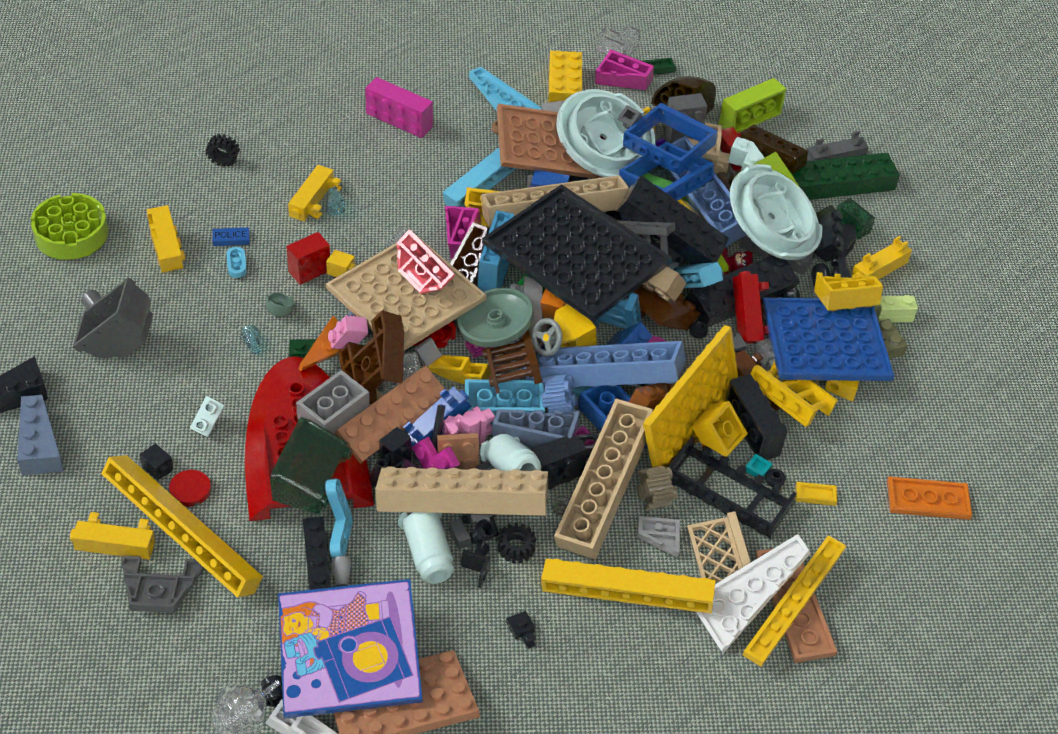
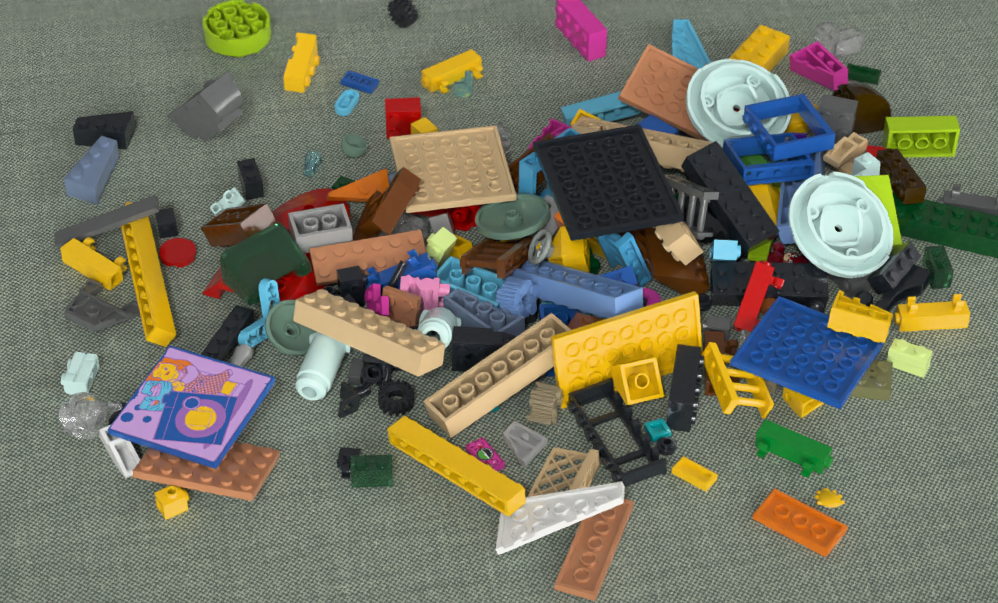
camera: 35 degrees right, 5 degrees down
bright pink brick [328,315,368,349] -> none
coral wedge [397,229,455,294] -> none
dark grey brick [617,105,643,129] -> none
yellow plate [743,535,846,667] -> none
none -> dark grey tile [55,195,159,249]
none -> light aqua brick [61,352,100,396]
none -> reddish brown brick [201,203,278,247]
none -> black brick [237,158,264,200]
none -> sand green dish [265,300,317,356]
none -> clear green brick [350,454,393,488]
none -> yellowish green brick [425,227,458,271]
none -> dark pink tile [465,437,505,471]
none -> green brick [755,419,833,478]
none -> yellow piece [814,488,845,508]

